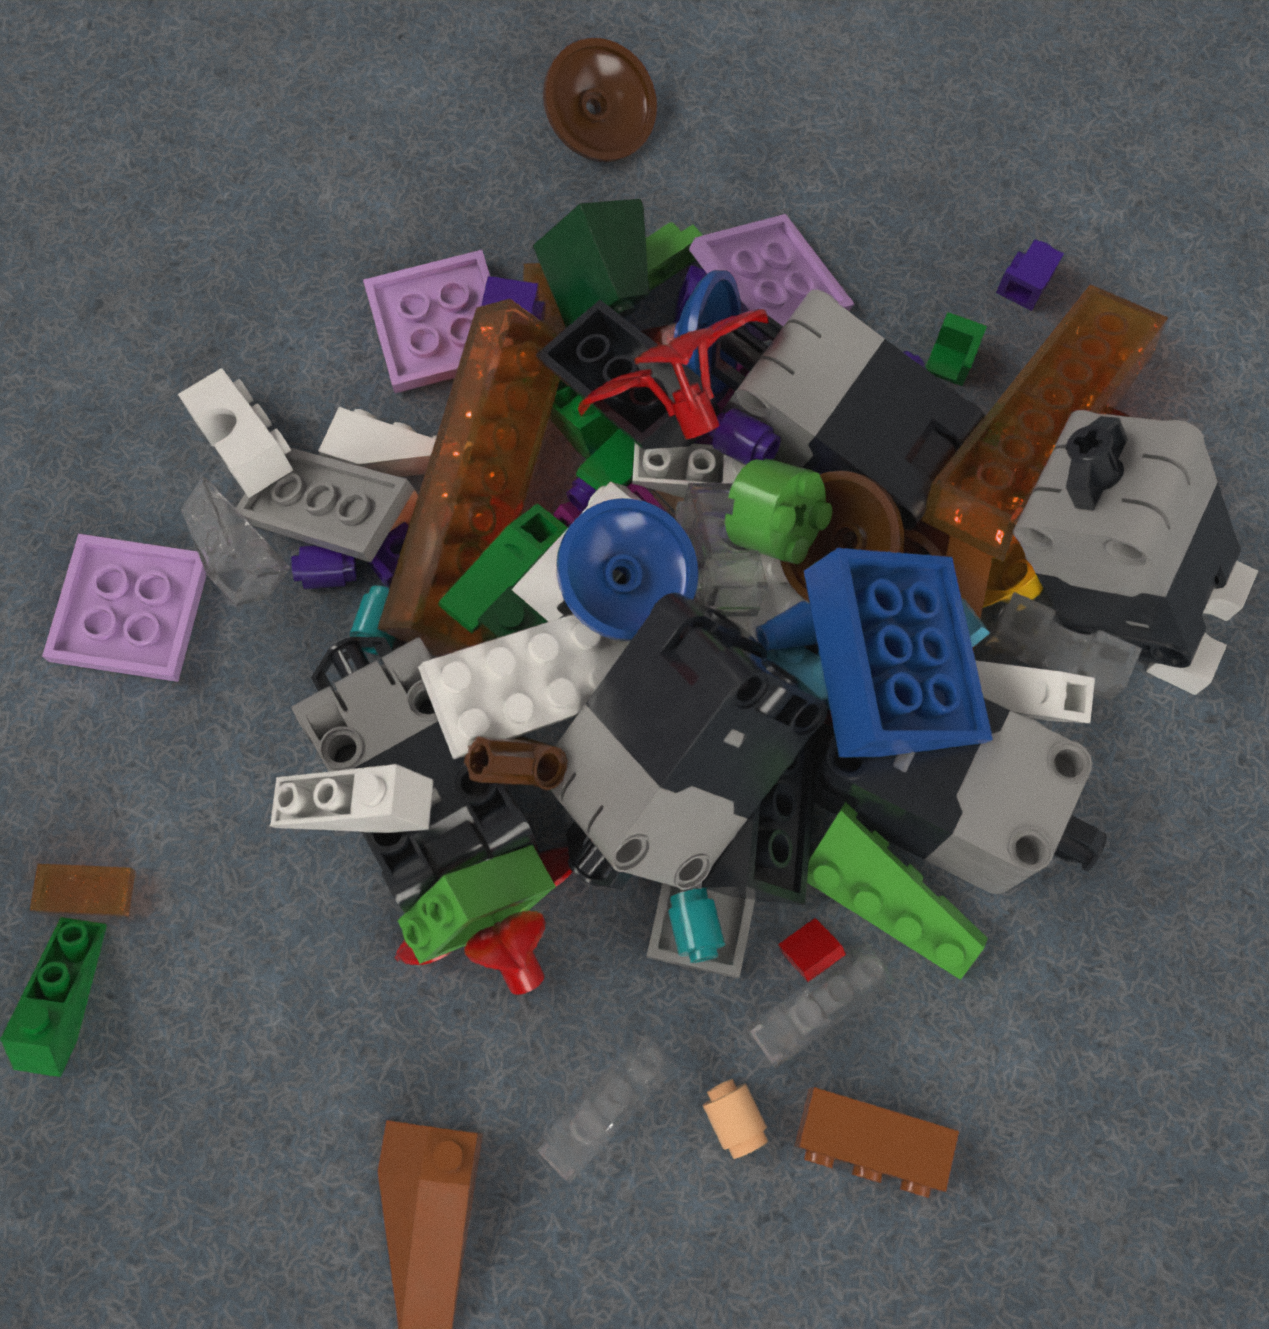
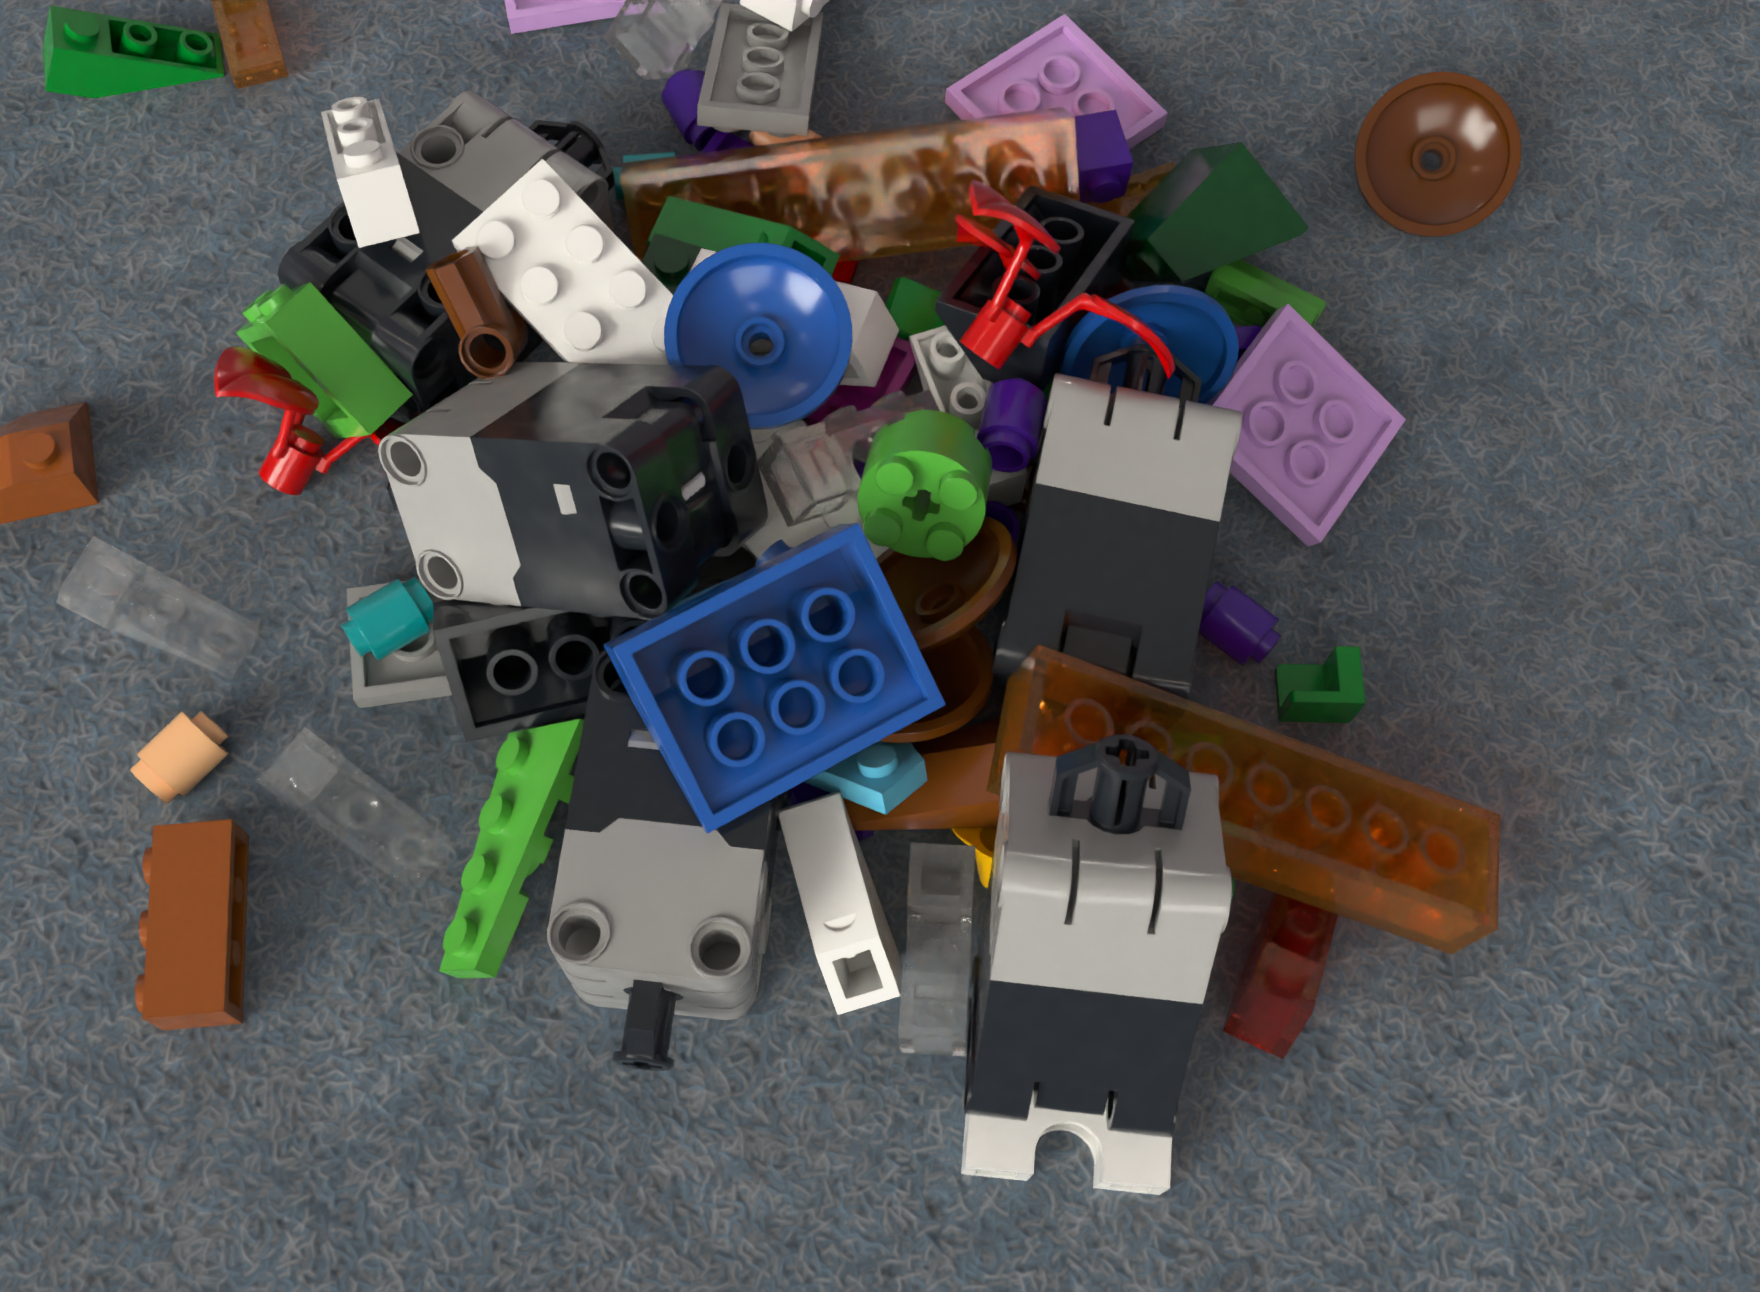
camera: 65 degrees right, 5 degrees down
white slope [318,407,463,477] -> none
red tile [778,918,846,982] -> none
dark purple brick [996,239,1064,311] -> none

